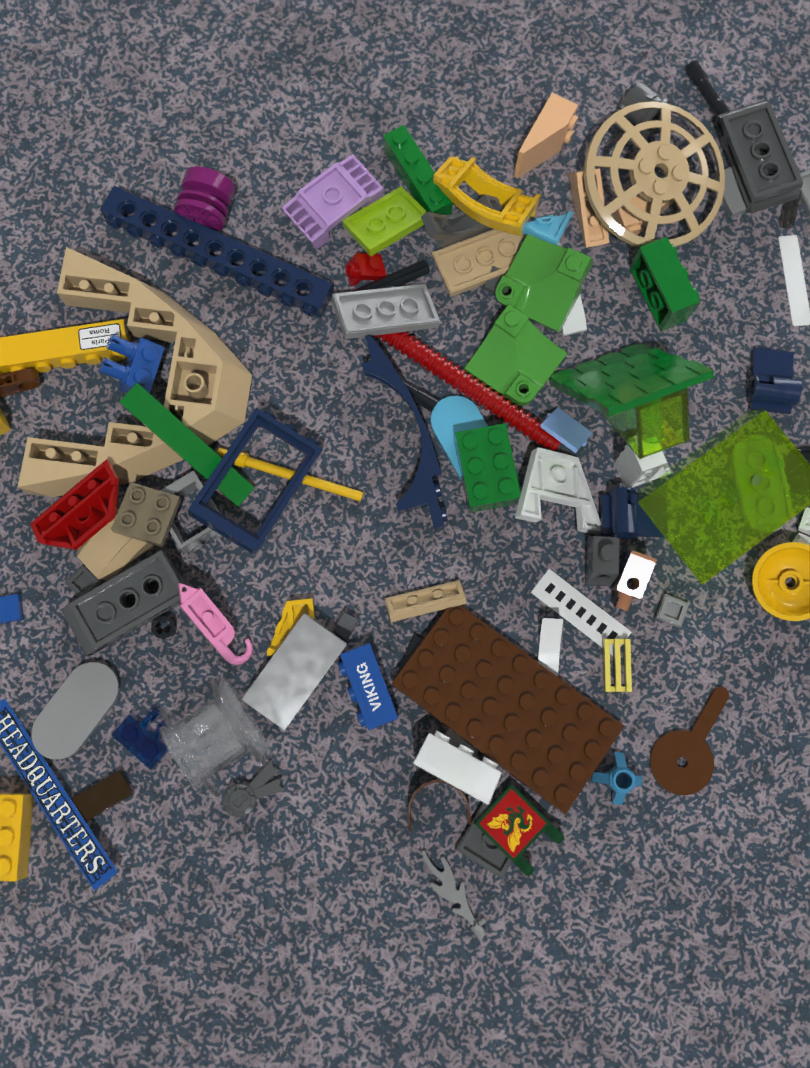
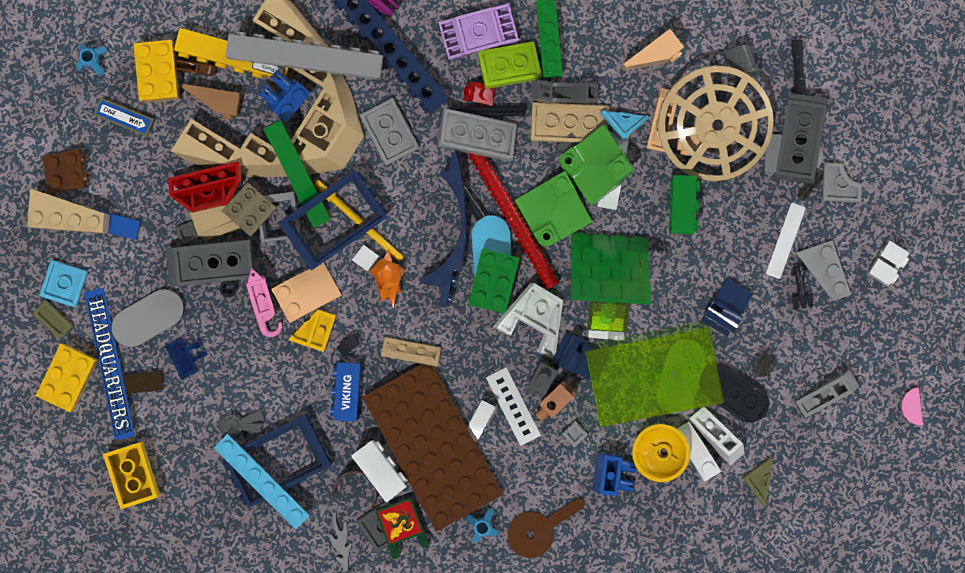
camera: 30 degrees right, 10 degrees up
clear wheel [159,673,275,797] -> none
light grey tile [241,612,347,730] -> none
yellow wedge [433,157,541,237] -> none
light blue piece [540,407,592,453] -> none
light yellow tile [603,639,632,692] -> none
none -> yellow brick [103,441,160,510]
none -> medium nougat slope [182,84,242,120]
none -> medium azure plate [214,434,310,529]
none -> dark blue door [222,414,332,508]
none -> light grey brick [225,31,384,80]
none -> light nougat slope [271,262,342,323]
none -> white tile [352,245,379,271]
none -> light grey tile [359,97,420,166]
none -> orange hair [369,249,405,309]
none -> blue brick [592,453,637,496]

